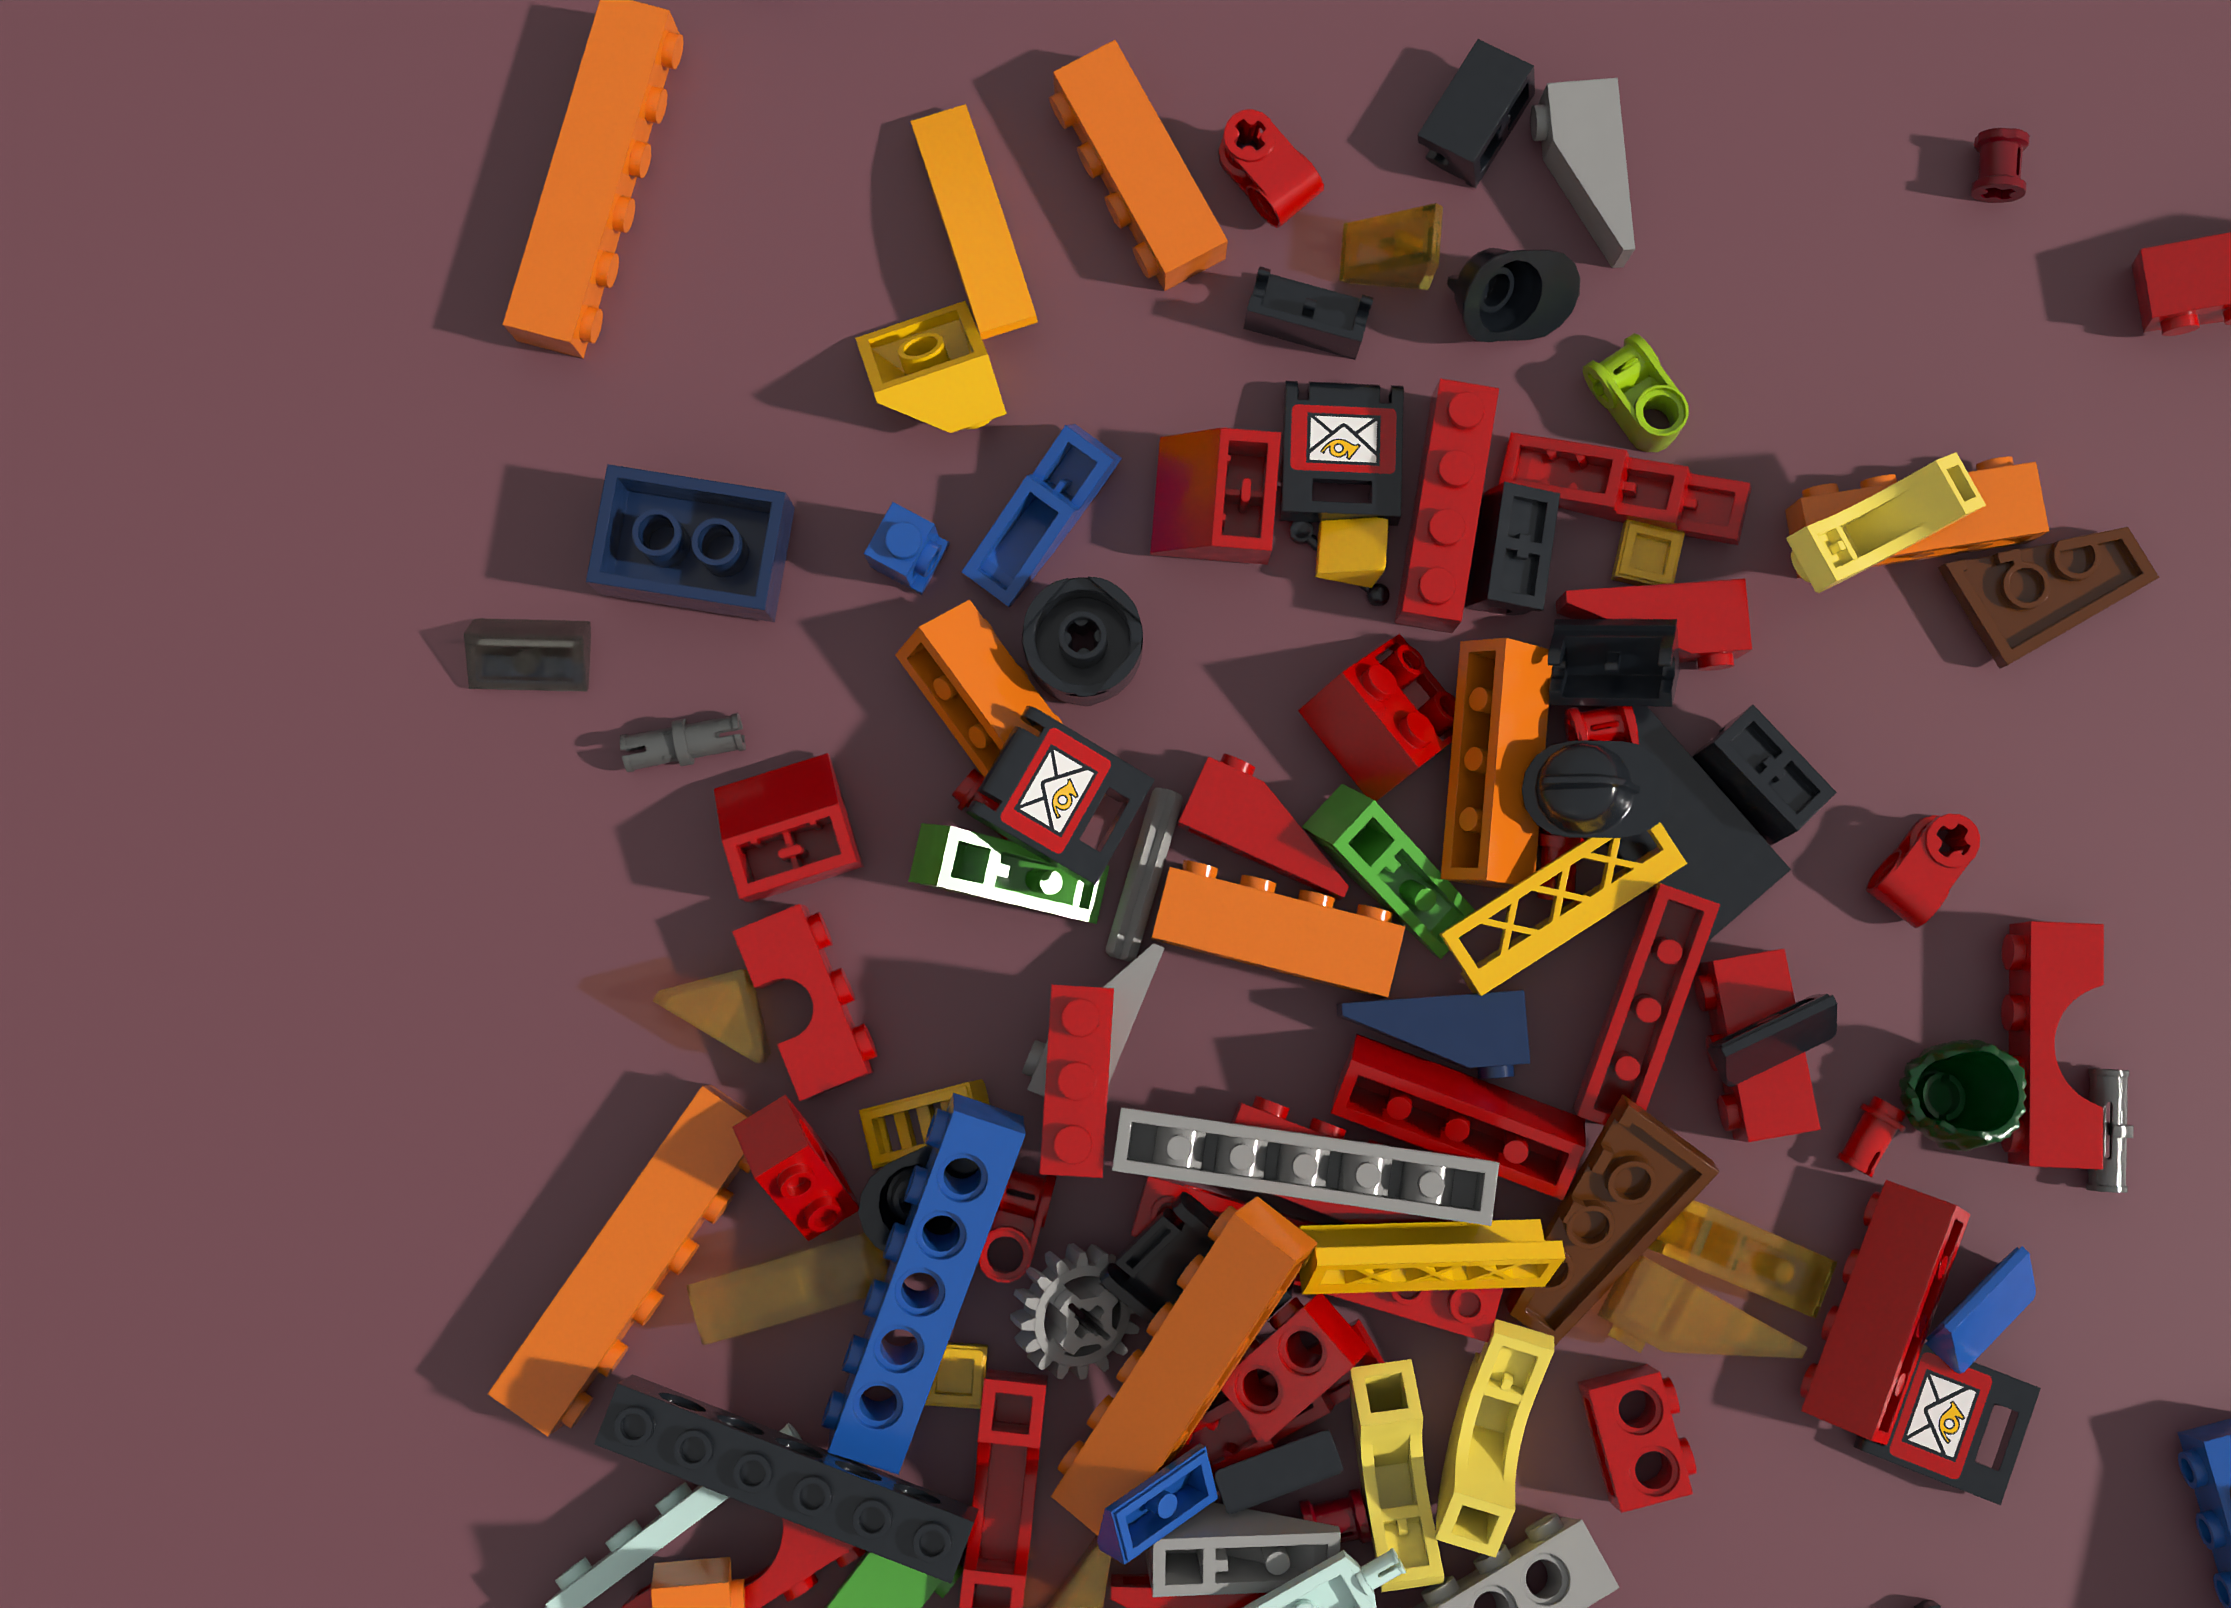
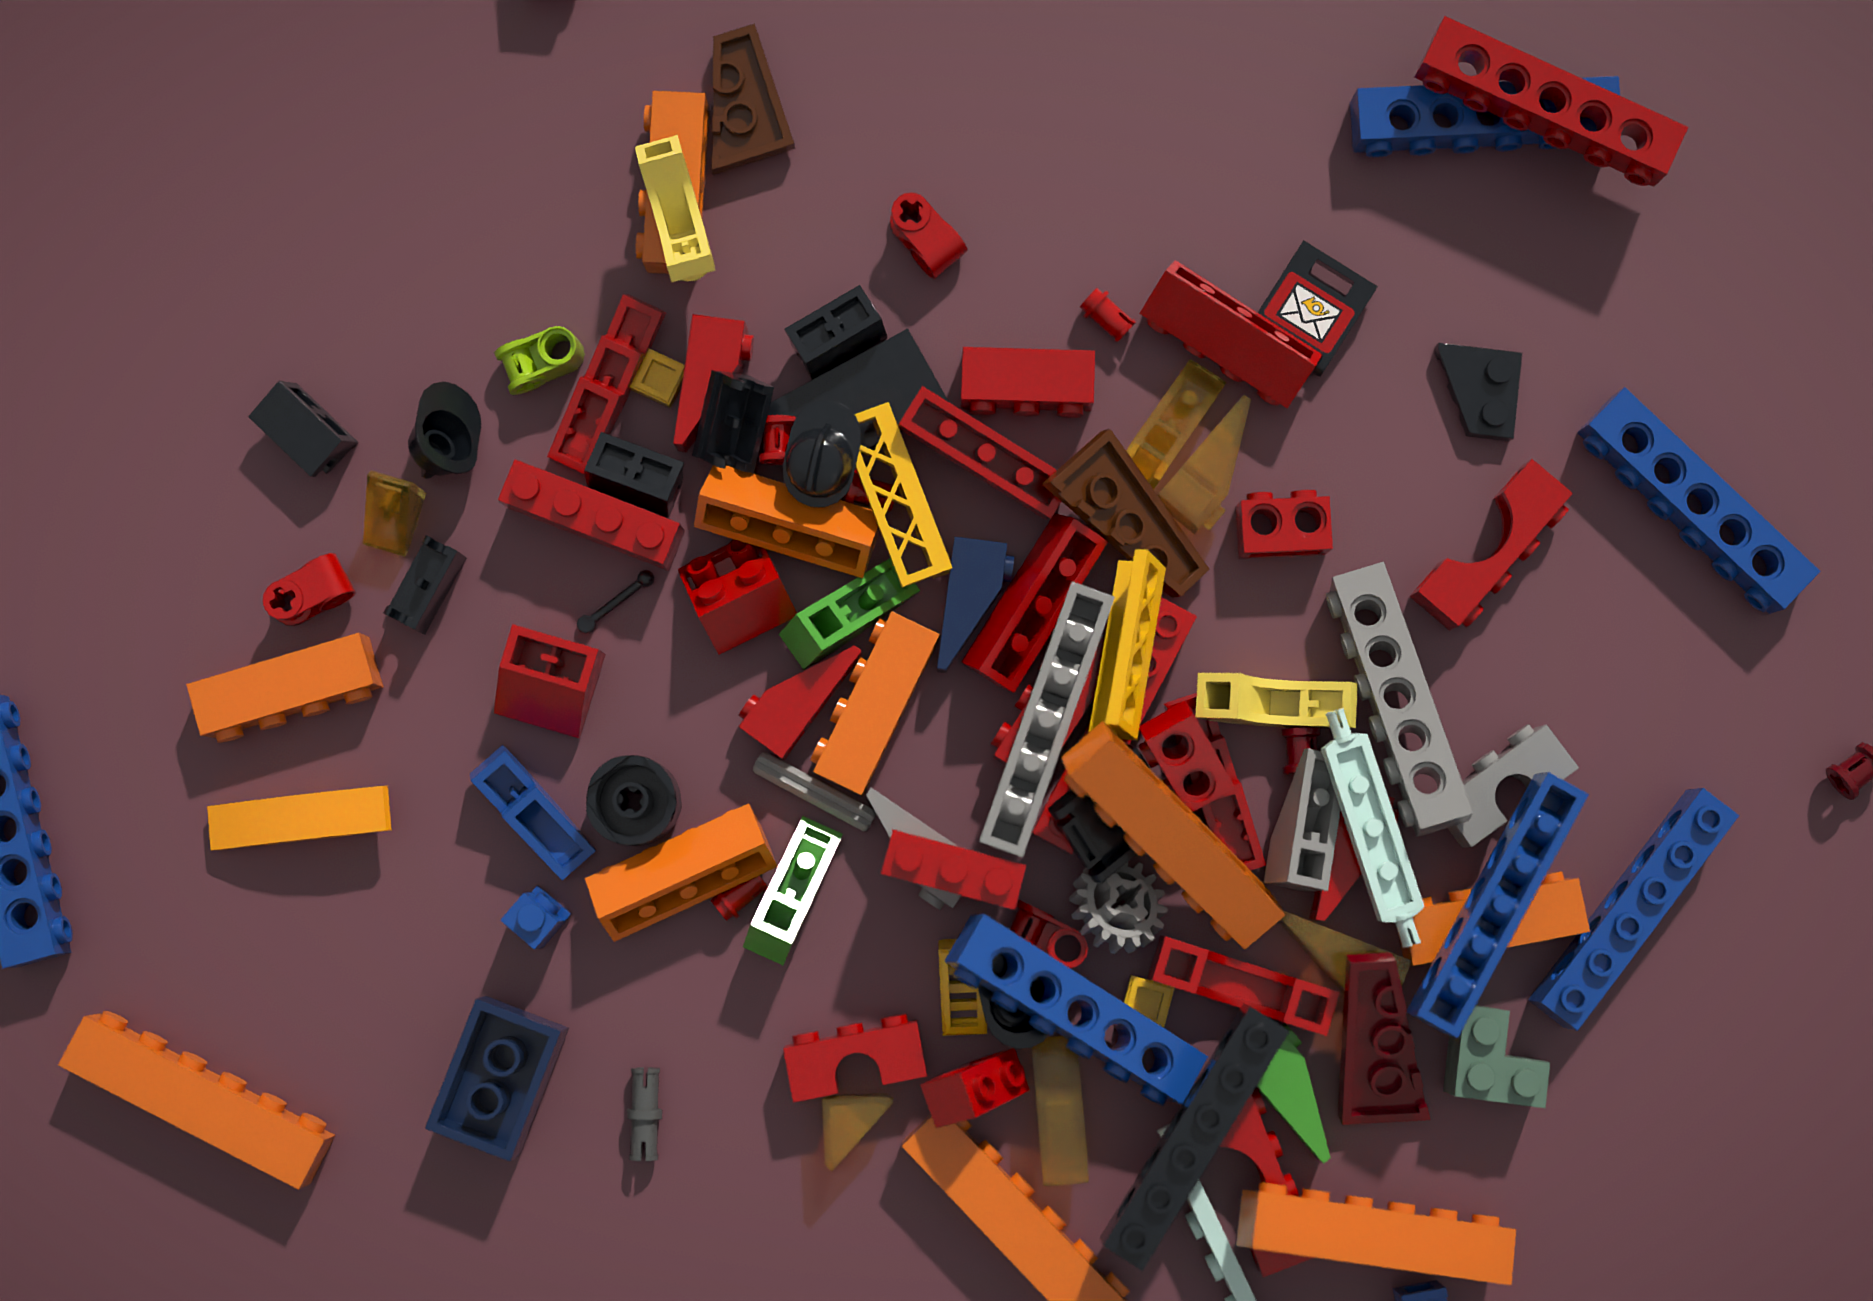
camera: 80 degrees left, 0 degrees up
clear smoke slope [464,618,591,692] -> none
red slope [714,753,864,903] -> none
yellow slope [855,301,1007,433] -> none
container [966,706,1155,887] -> none
blue slope [1097,1443,1218,1565] -> none
black slope [1214,1429,1344,1514] -> none
container [1280,380,1404,526] -> none
yellow slope [1315,517,1388,588] -> none
light yellow arch [1435,1319,1554,1558] -> none
light grey slope [1530,78,1635,268] -> none
black slope [1707,994,1837,1087] -> none
dark green hair [1899,1039,2027,1151] -> none
blue slope [1925,1246,2036,1374] -> none
dark red bush [1971,128,2030,203] -> none
red arch [2001,921,2104,1169] -> none
dark grey pin [2086,1068,2134,1193] -> none

